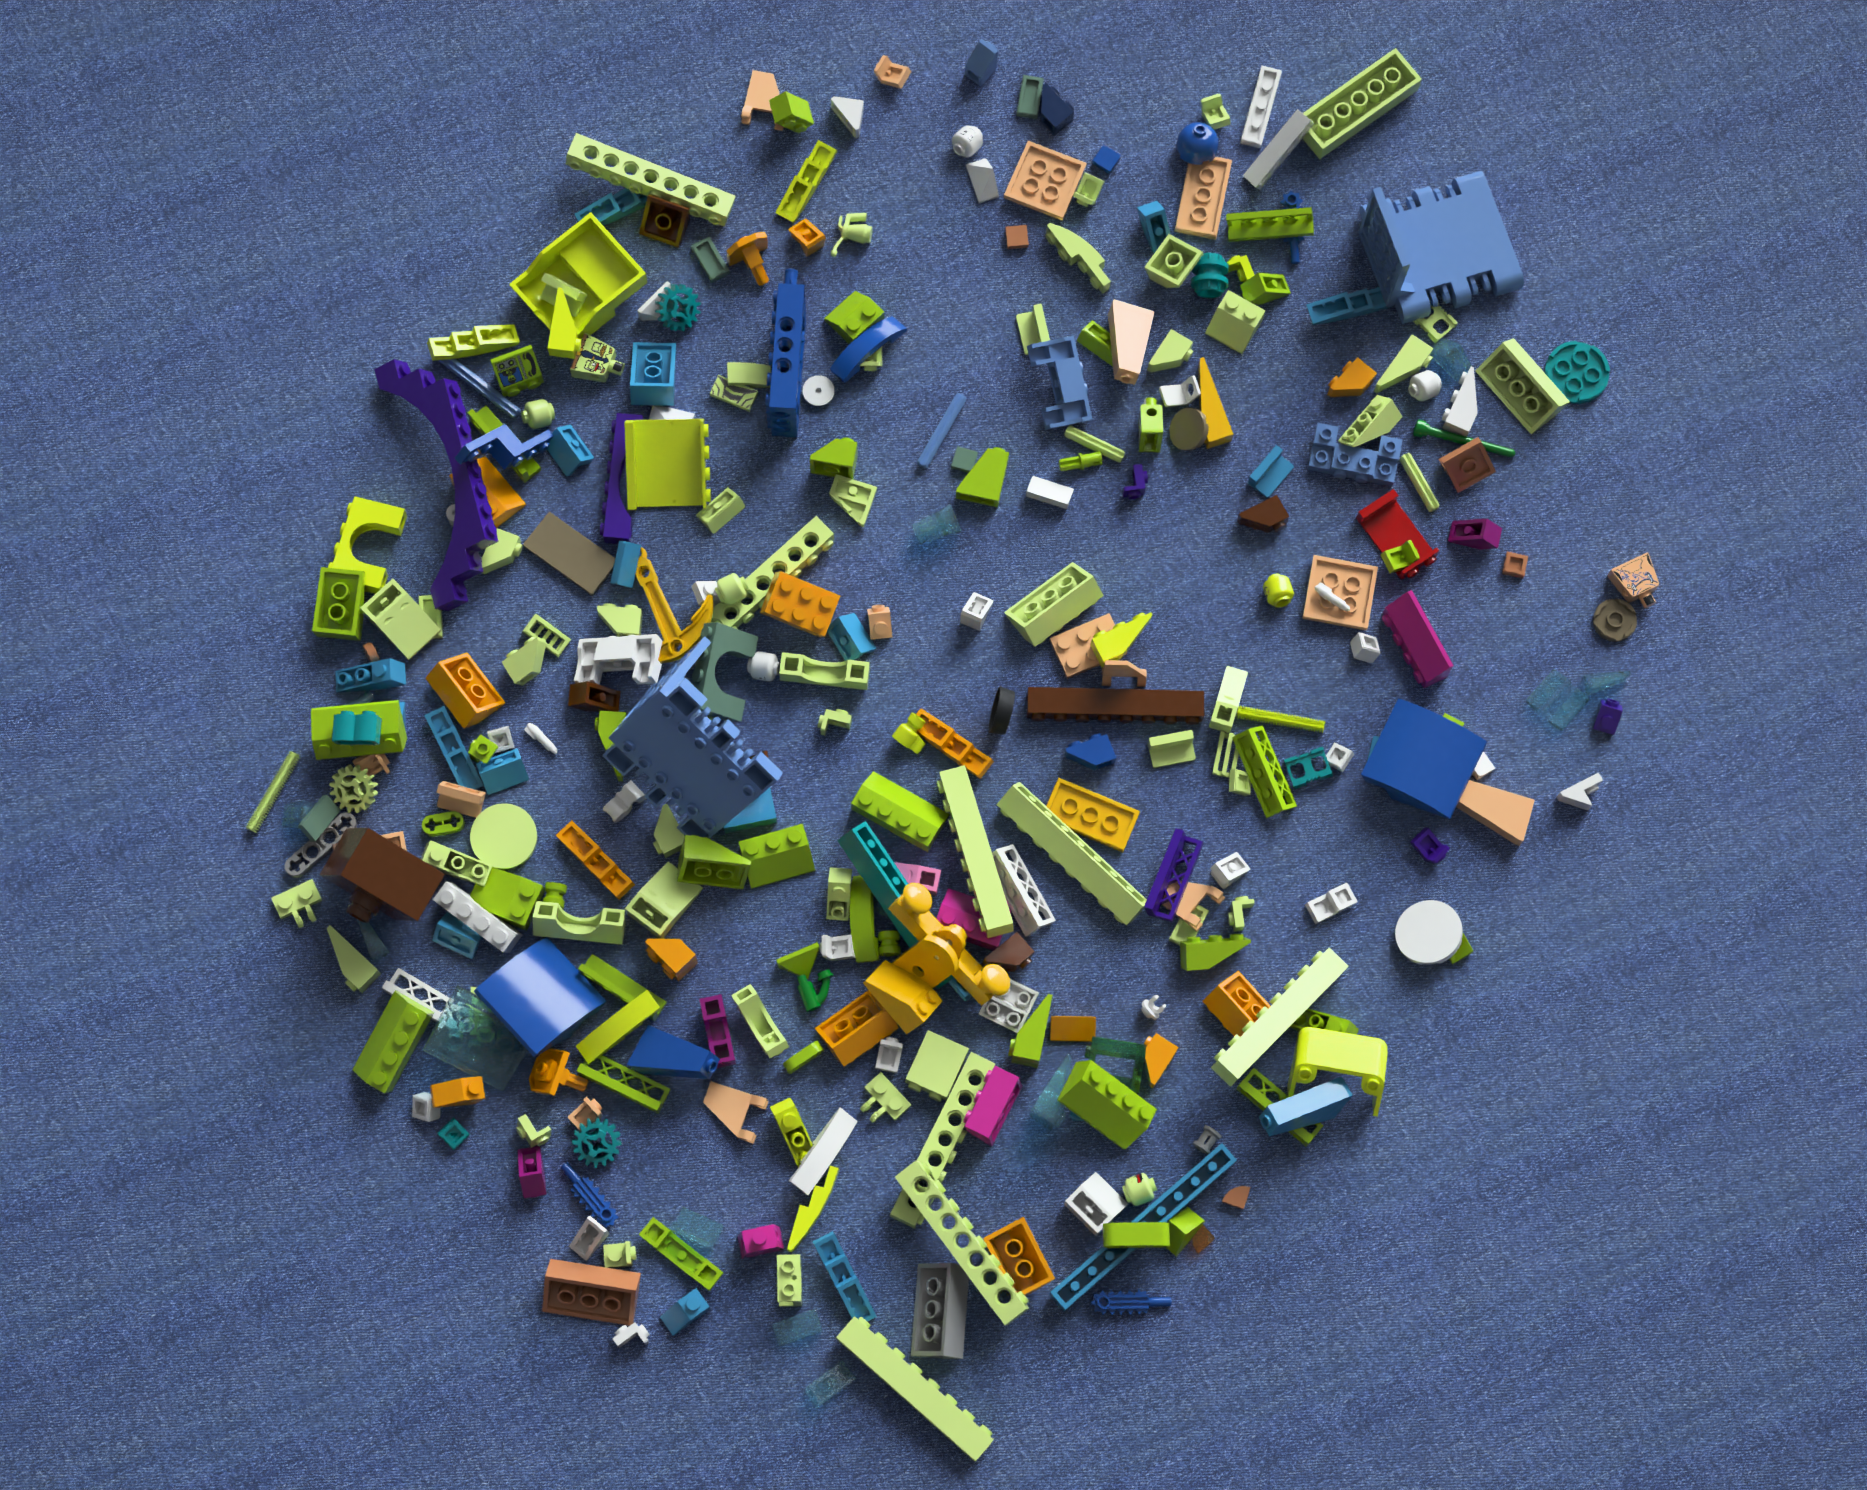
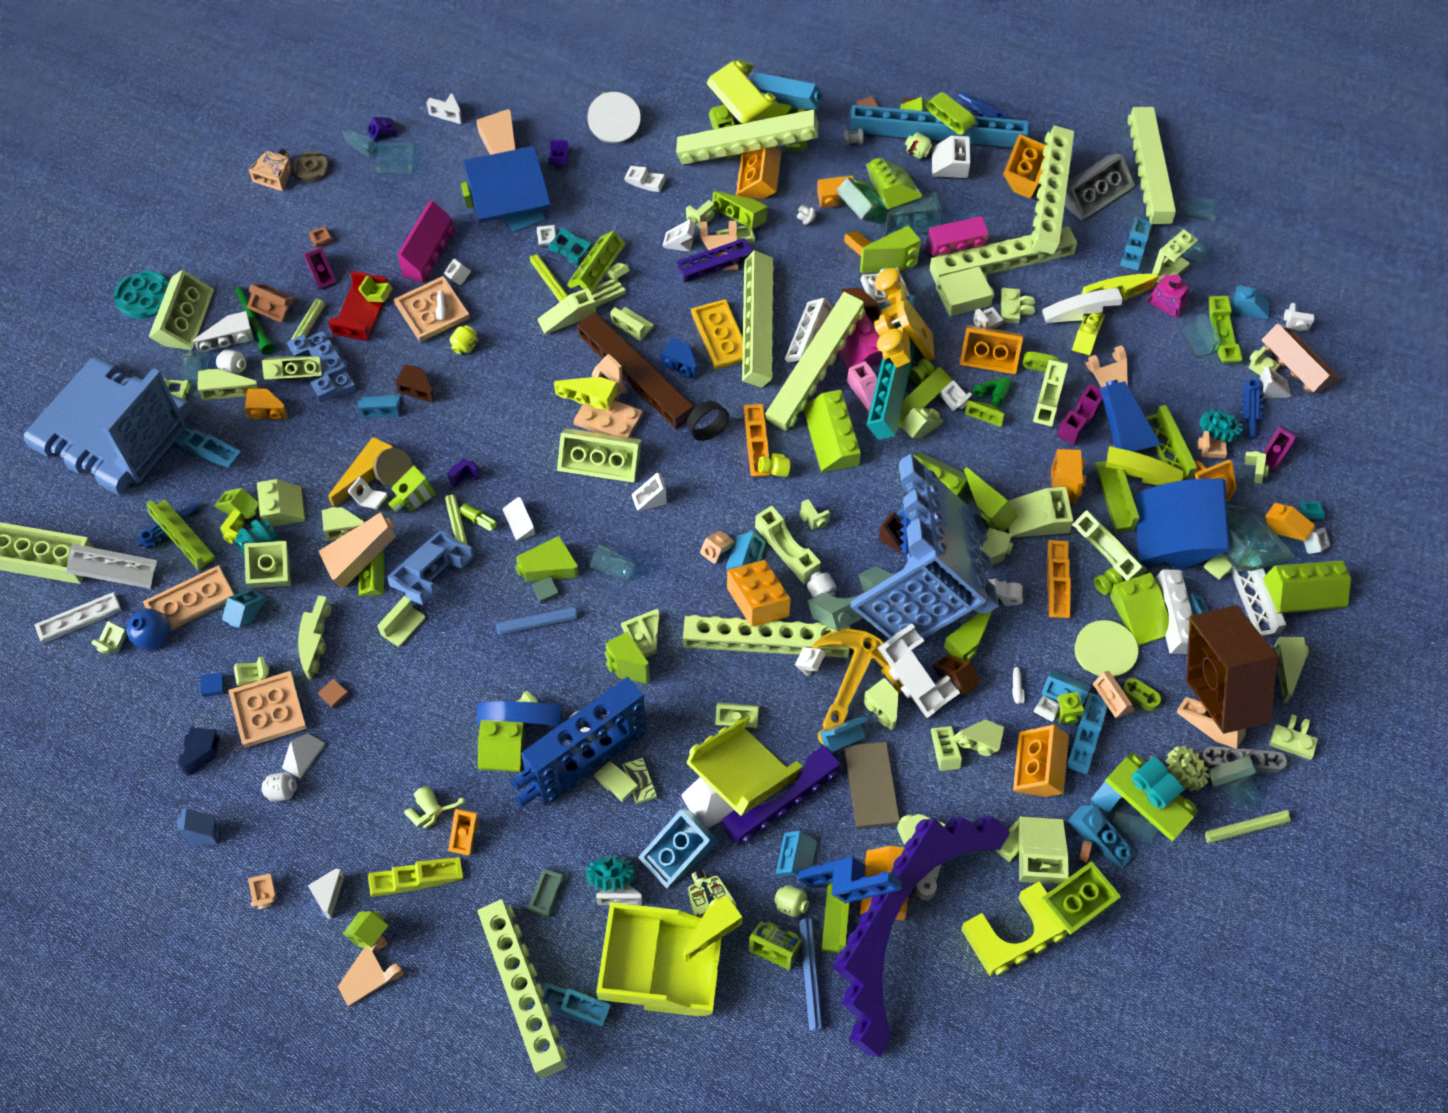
camera: 130 degrees left, 15 degrees down
yellowish green slope [421,840,493,886] -> none
neon yellow slope [427,324,520,361] -> none
yellowish green panel [540,273,588,317] -> none
reddish brown slope [639,195,691,248] -> none
yellowish green head [715,573,749,605] -> none
light orange piece [726,232,769,286] -> none
yellow slope [863,960,943,1035] -> none
sand green tile [1016,75,1044,119] -> none

